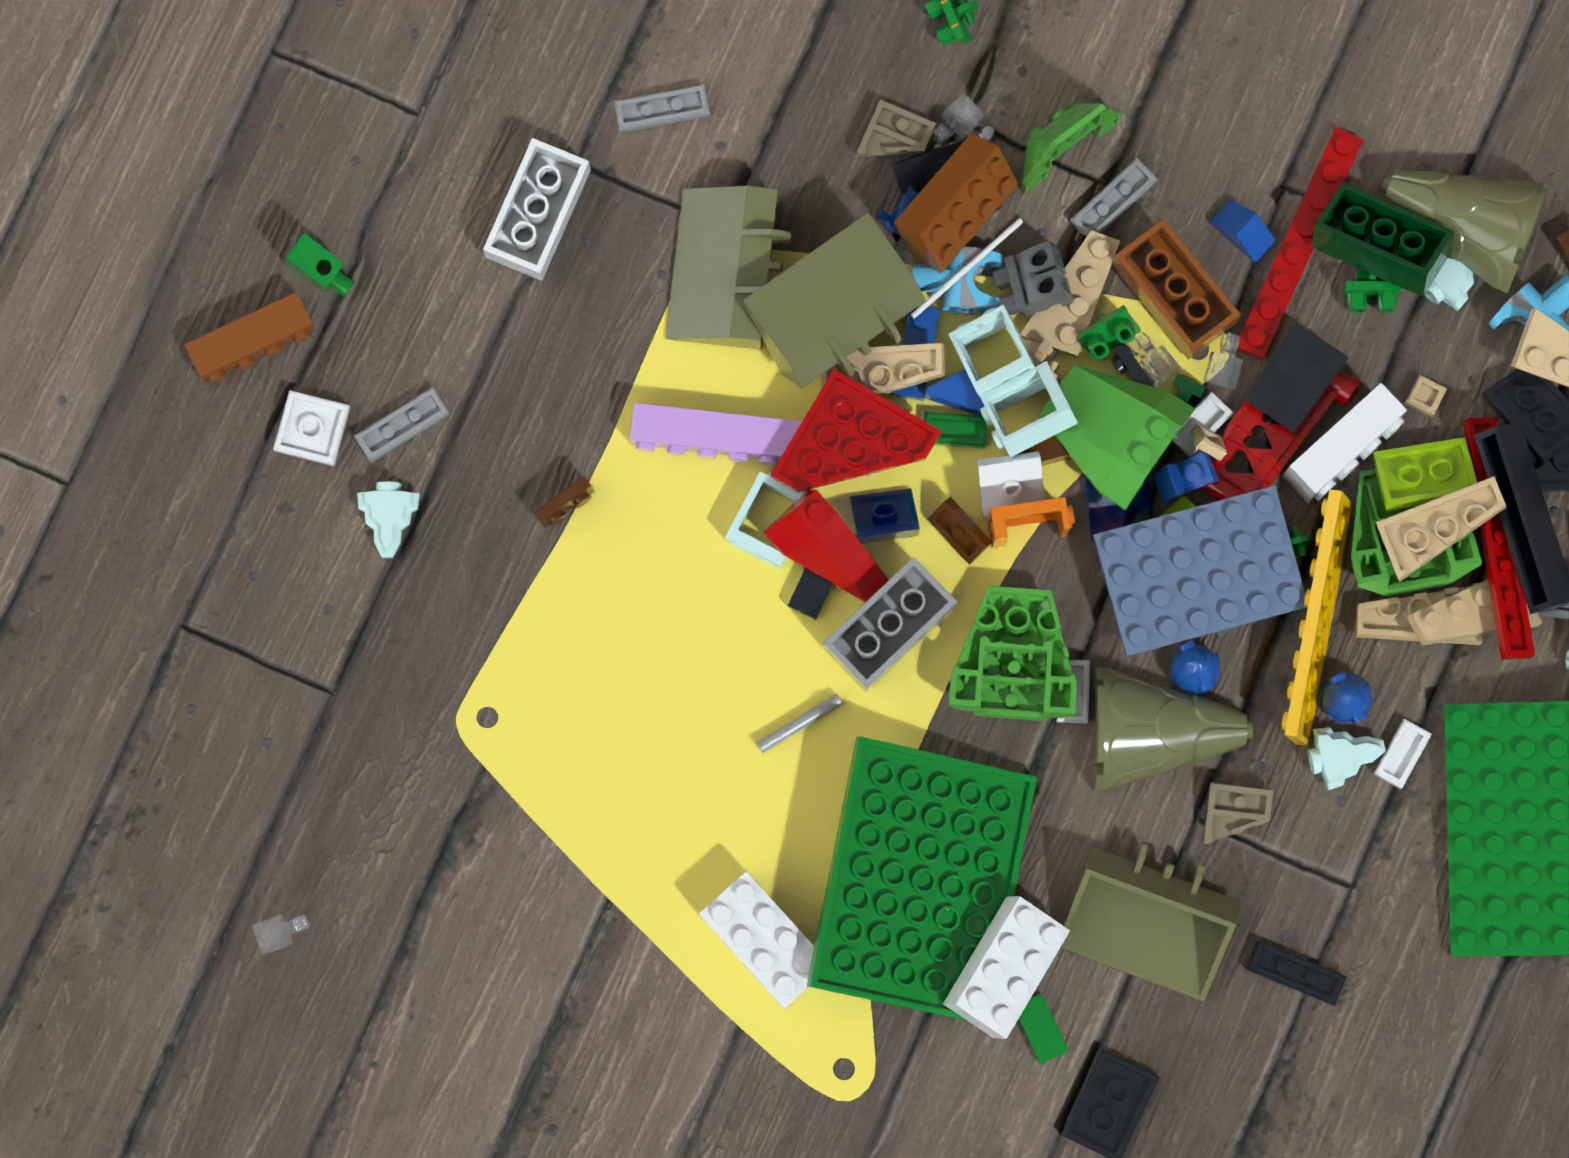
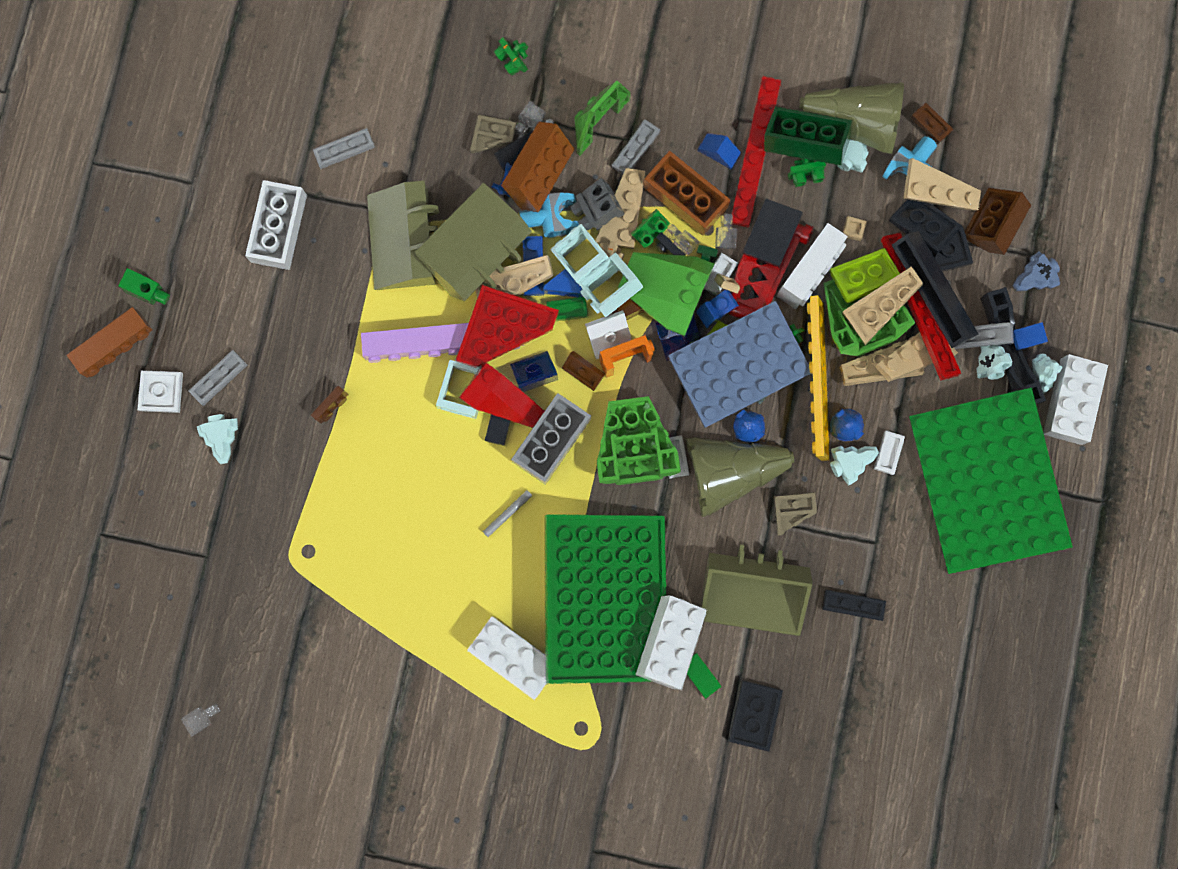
camera: 15 degrees left, 0 degrees up
white piece [910,218,1023,319] -> none

